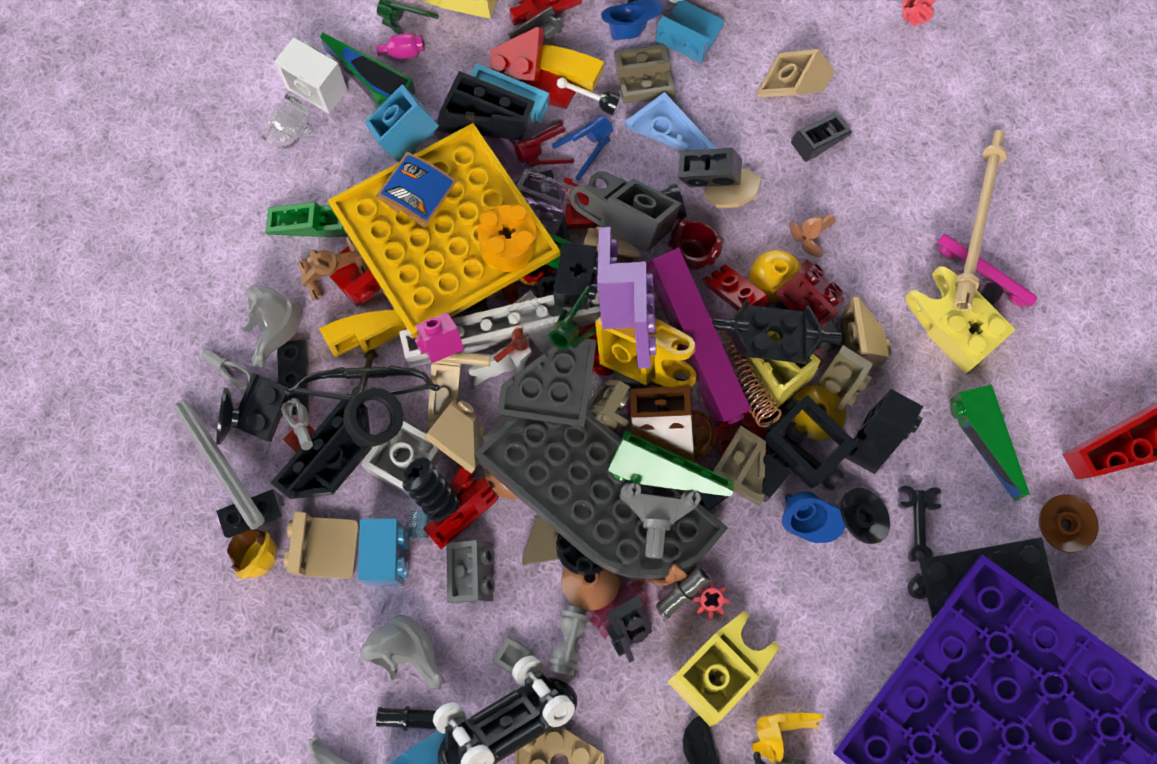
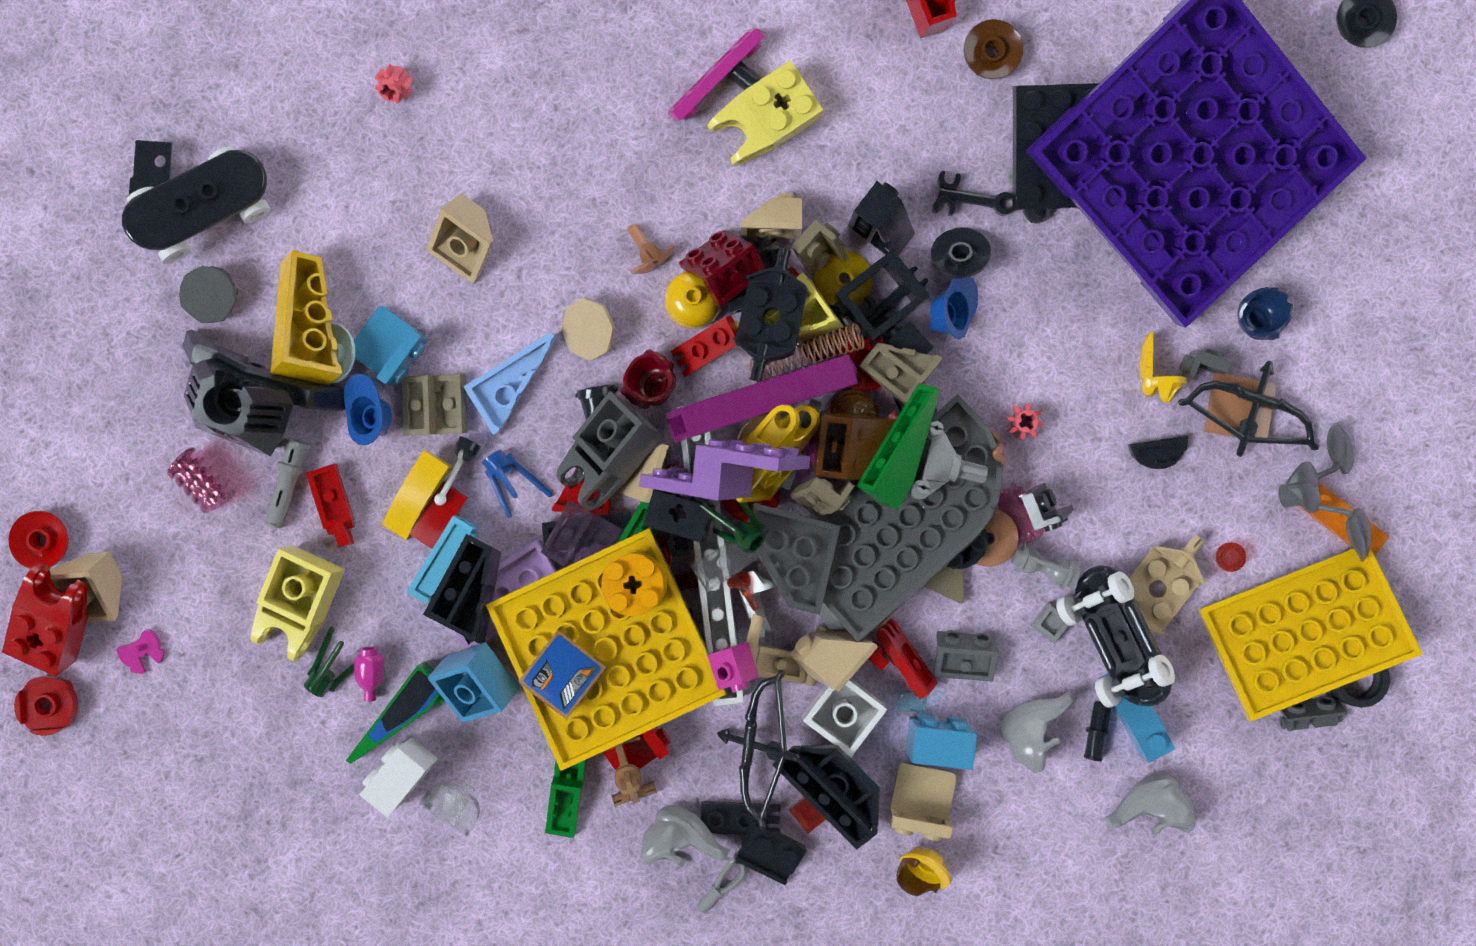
camera: 80 degrees left, 15 degrees up
light grey axle [174,400,265,530] -> none
black dish [216,387,240,445] -> none
black bracket [216,489,284,538] -> none
light grey piece [281,398,313,450] -> none
yellow slope [319,310,407,358] -> none
black tyre [343,388,404,447] -> none
black piece [402,458,462,522] -> none
wing [489,27,544,82] -> none
dark grey hinge [508,7,564,40] -> none
dark red plant [514,121,574,168] -> none
dark grey pin [656,566,711,619] -> none
light yellow brick [667,611,780,727] -> none
black brick [678,148,742,187] -> none
black slope [791,113,852,162] -> none
green slope [950,384,1030,501] -> none
tan bar [953,130,1008,311] -> none

